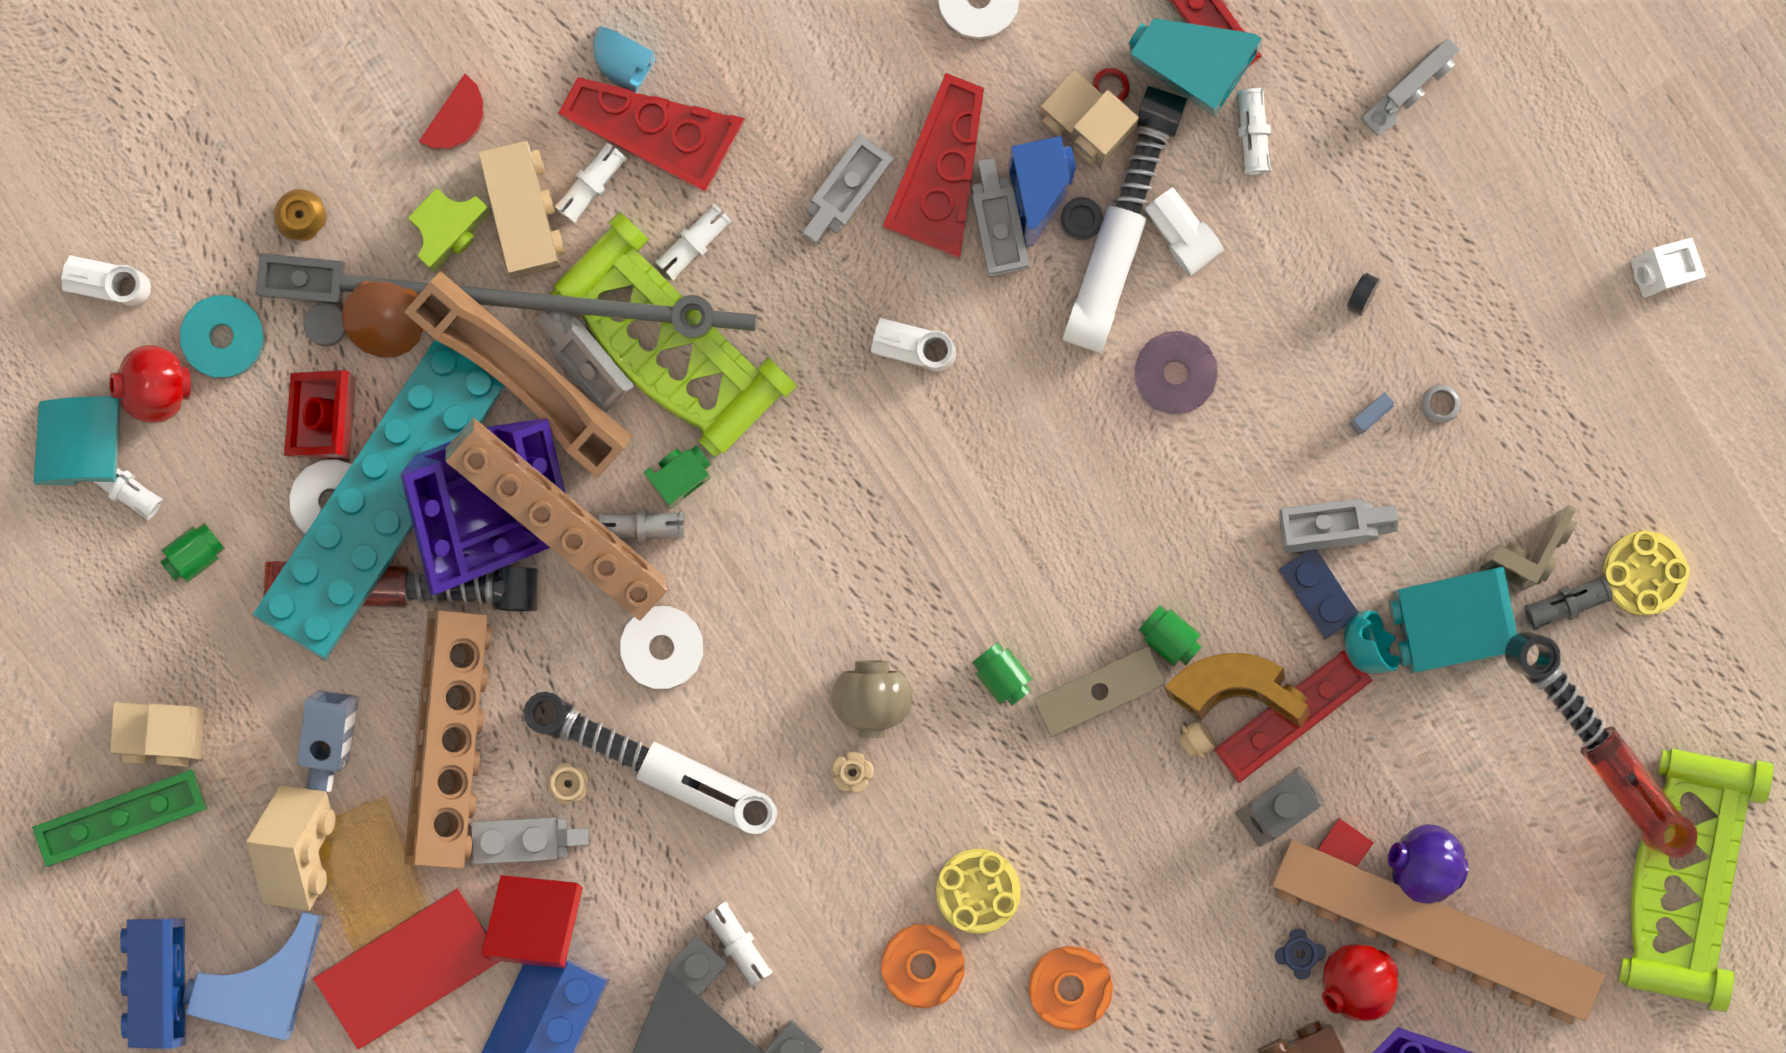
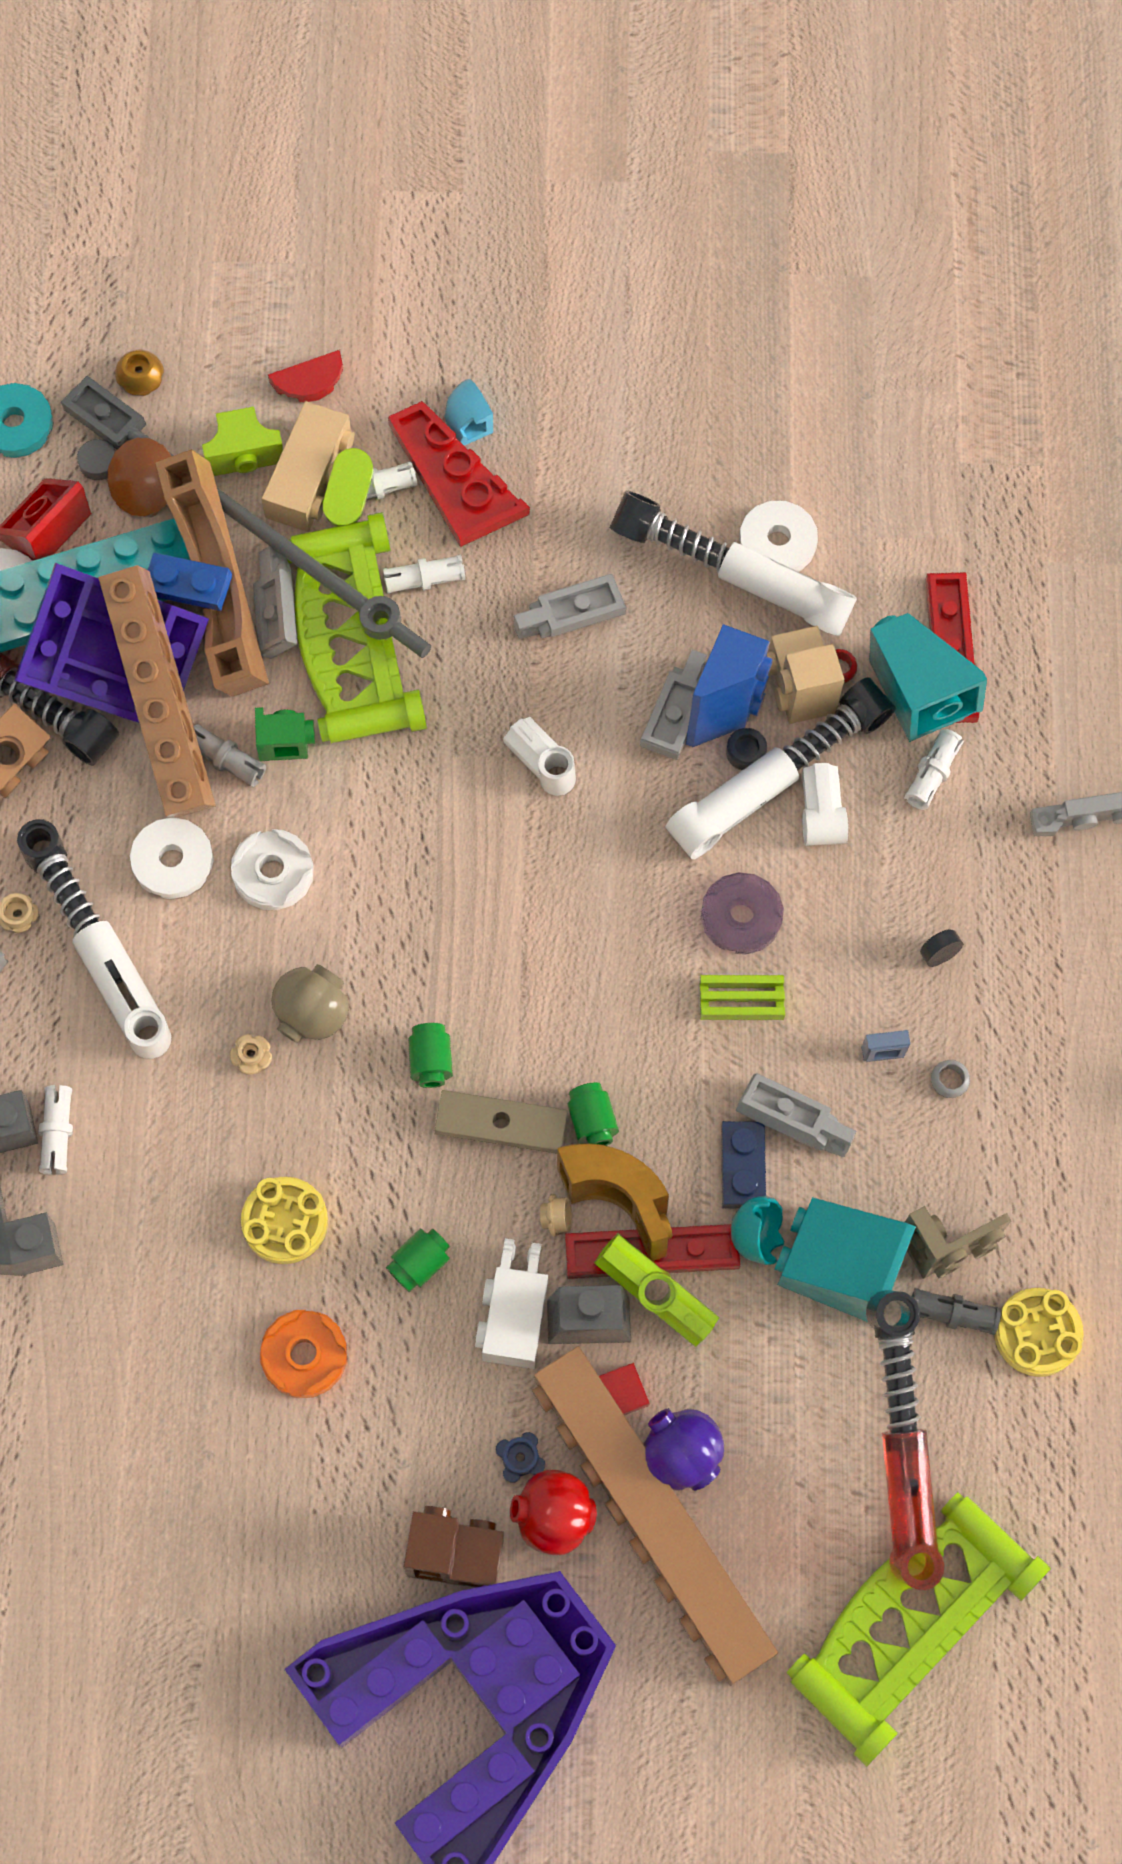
camera: 30 degrees right, 15 degrees down
orange tile [881,924,965,1008] -> none
red wing [883,73,984,259] -> none
none -> blue plate [148,552,233,611]
none -> white tile [231,829,314,910]
none -> lime tile [323,448,374,527]
none -> green brick [385,1228,450,1293]
none -> white hinge [475,1238,548,1369]
none -> lime piece [594,1233,719,1347]
none -> piece [609,490,857,636]
none -> lime tile [700,975,785,1020]

